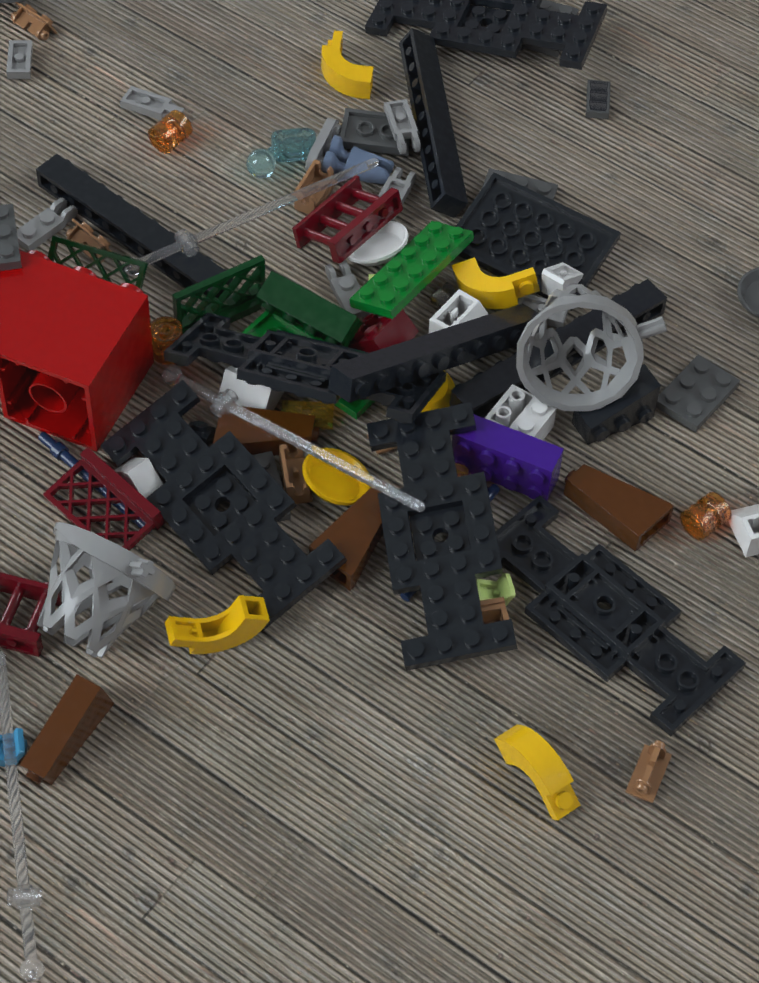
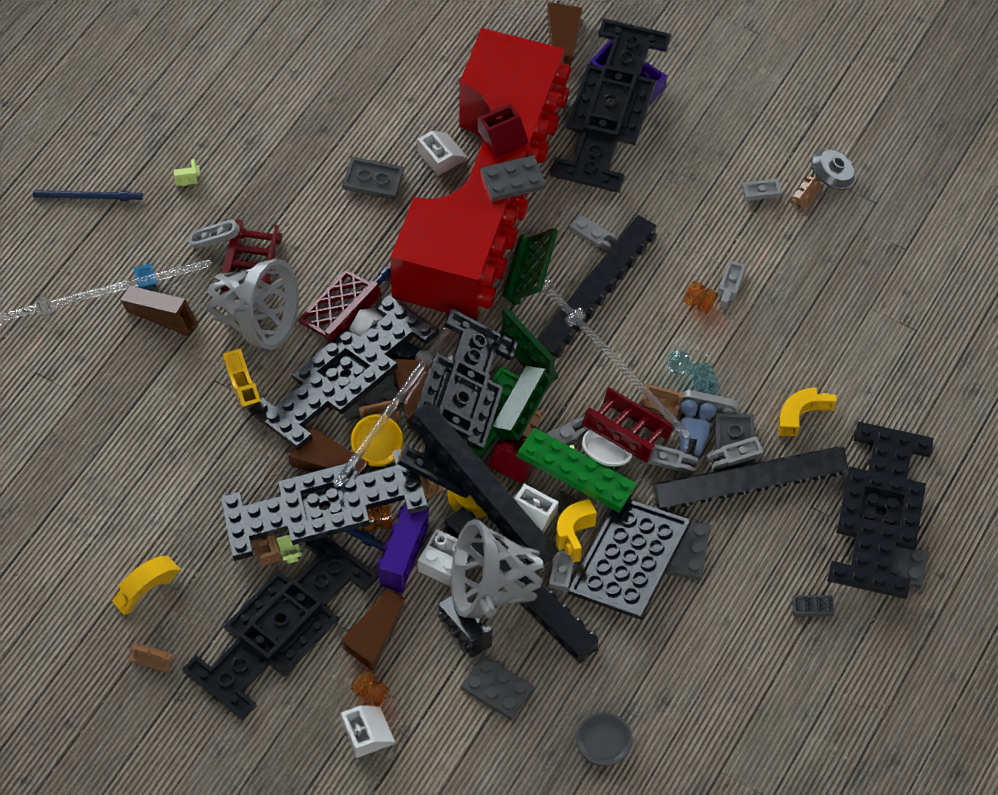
camera: 85 degrees right, 5 degrees up
medium nougat hinge [66,219,112,263] -> none
clear orange wheel [151,316,183,365] -> none
white slope [542,262,584,296] -> none

